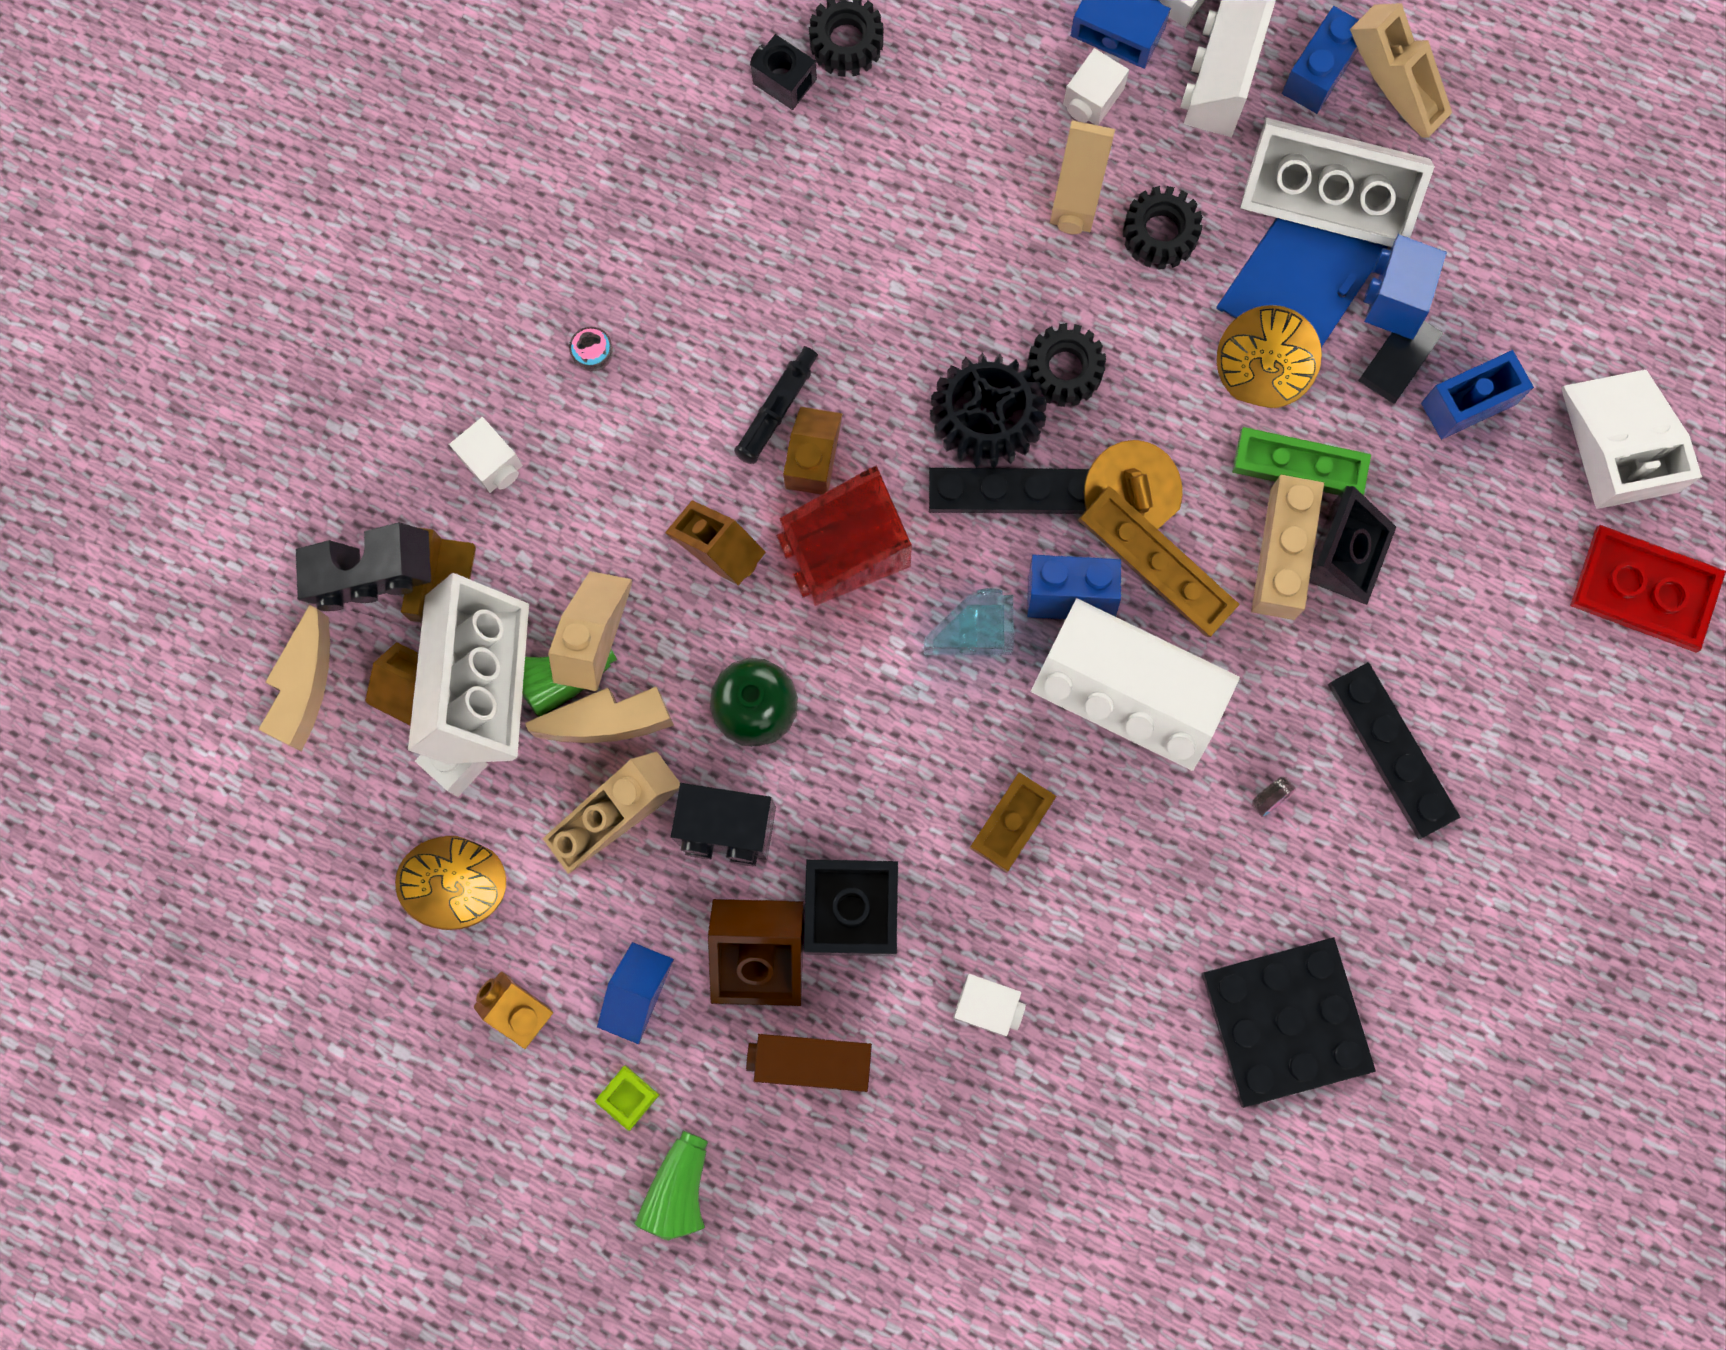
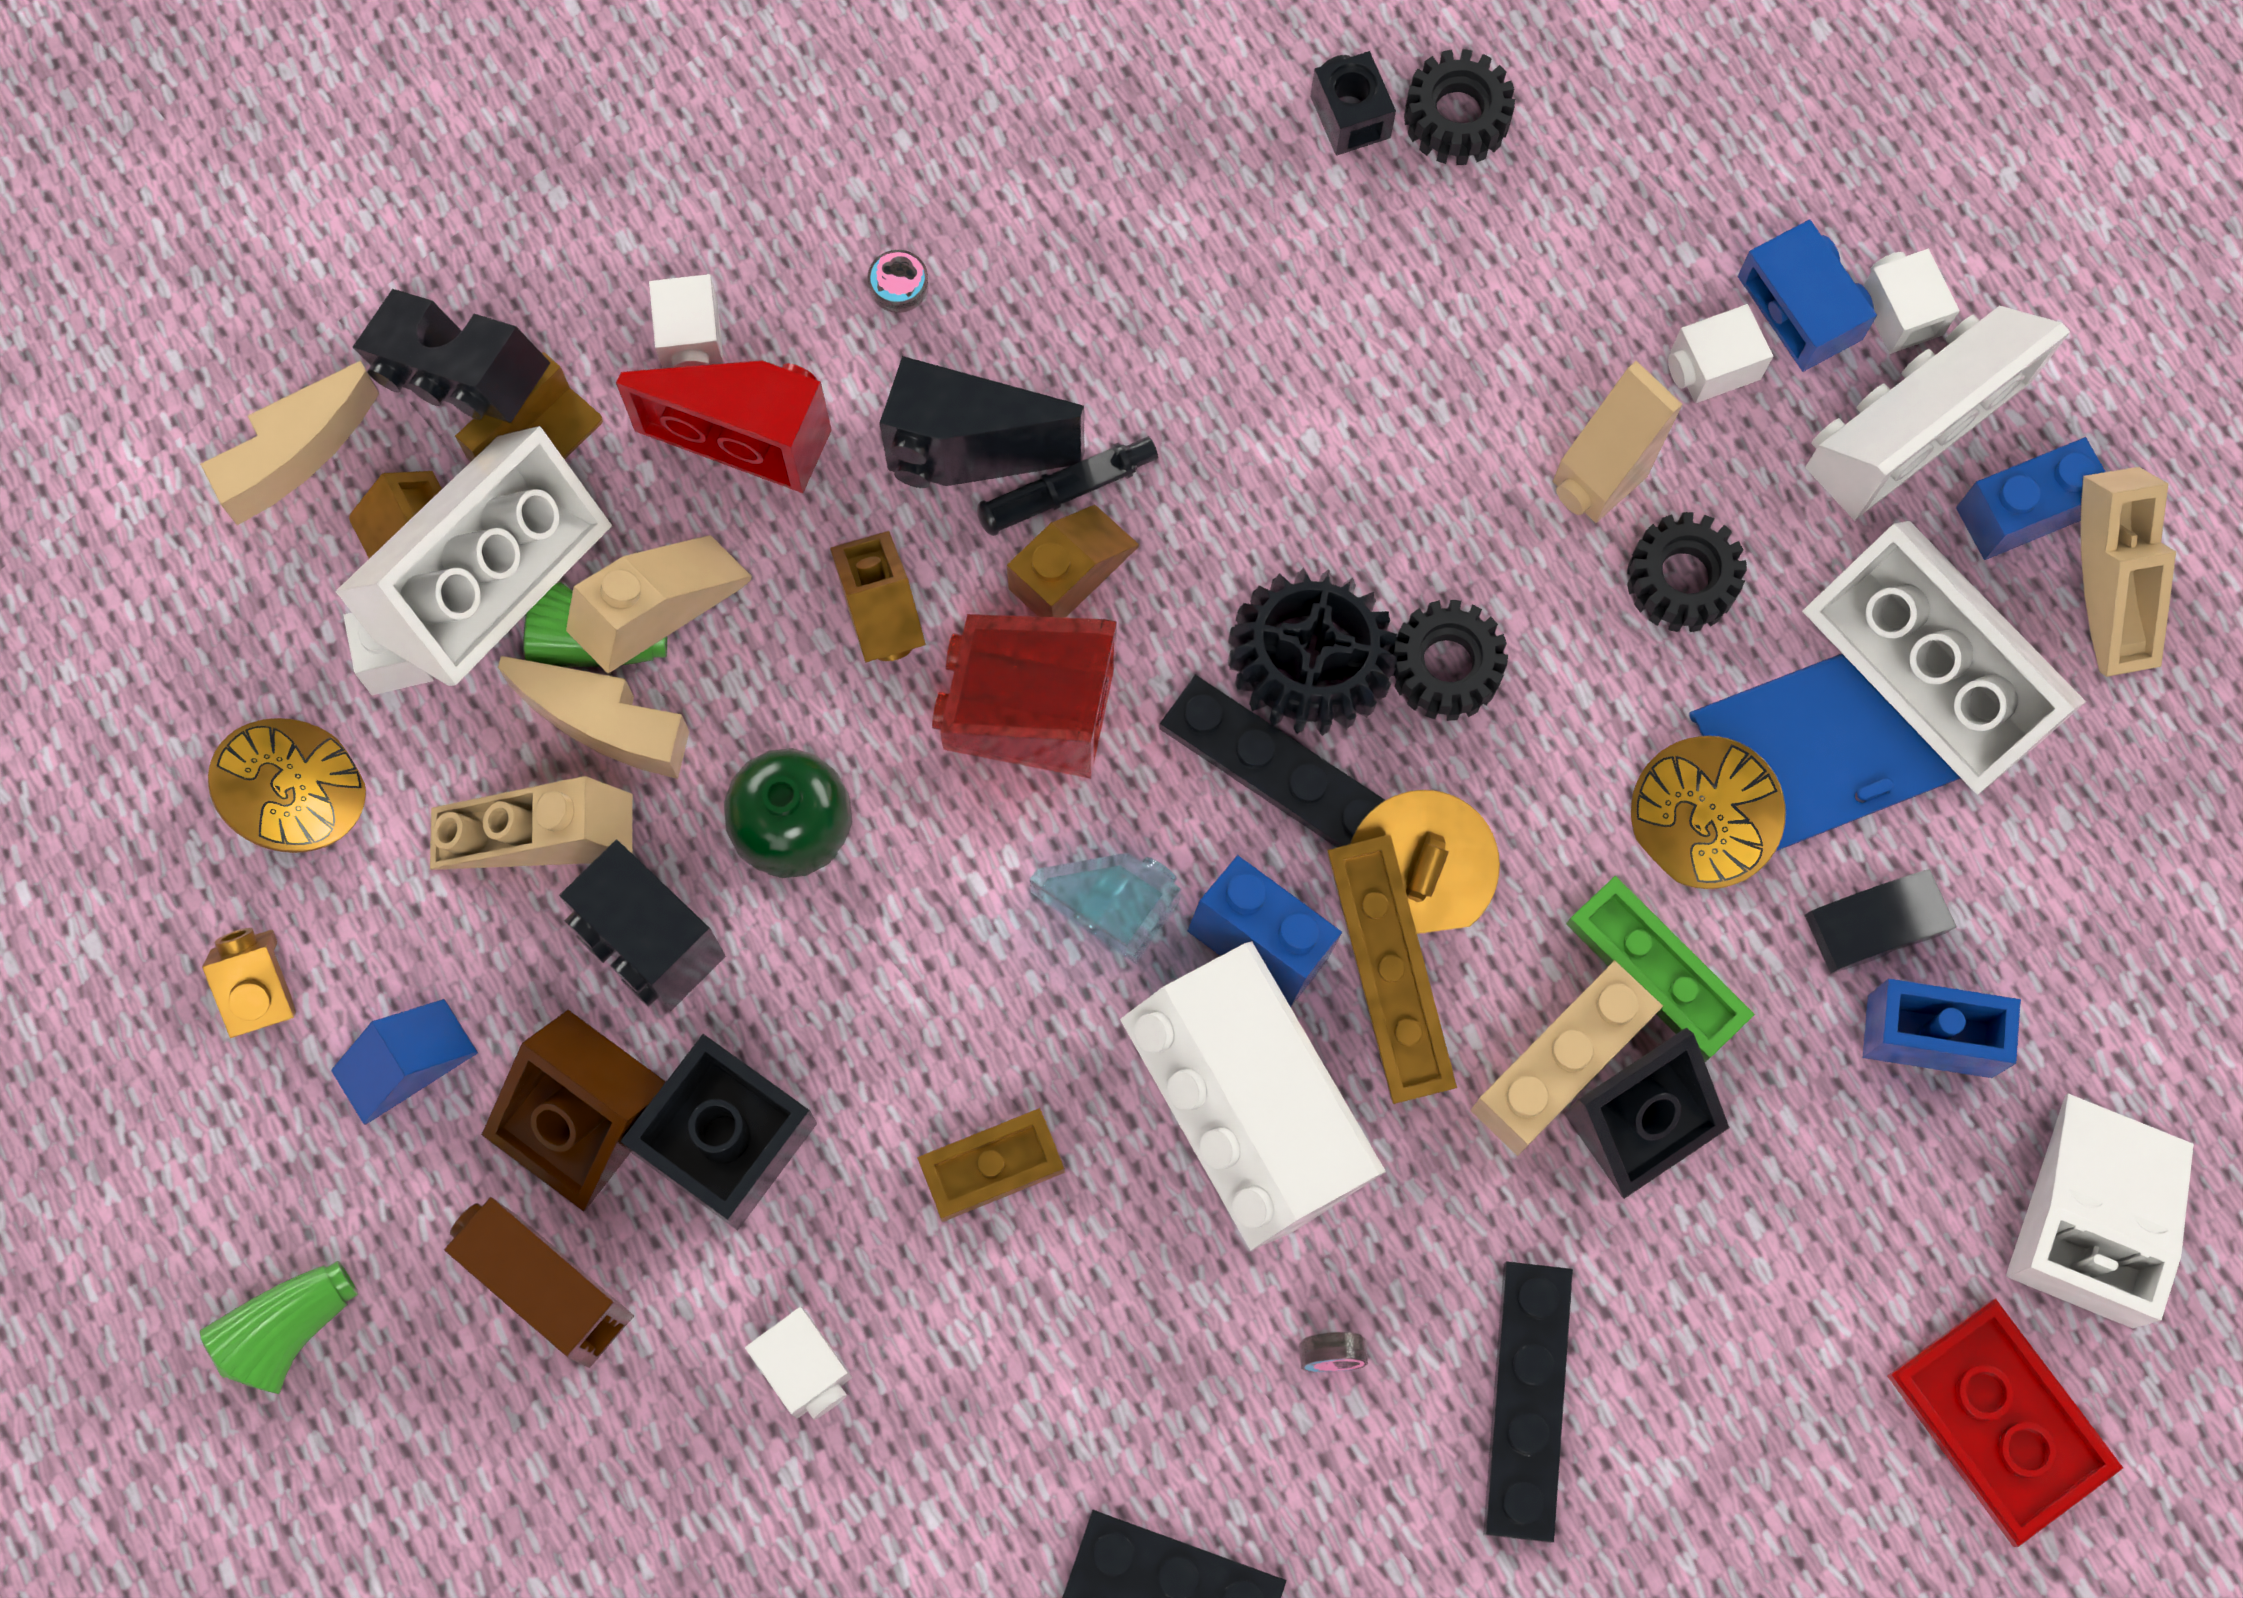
camera: 30 degrees right, 5 degrees down
lime tile [594,1065,660,1131] -> none
brick [1363,234,1447,340] -> none
none -> red slope [616,360,832,493]
none -> black slope [879,356,1085,488]

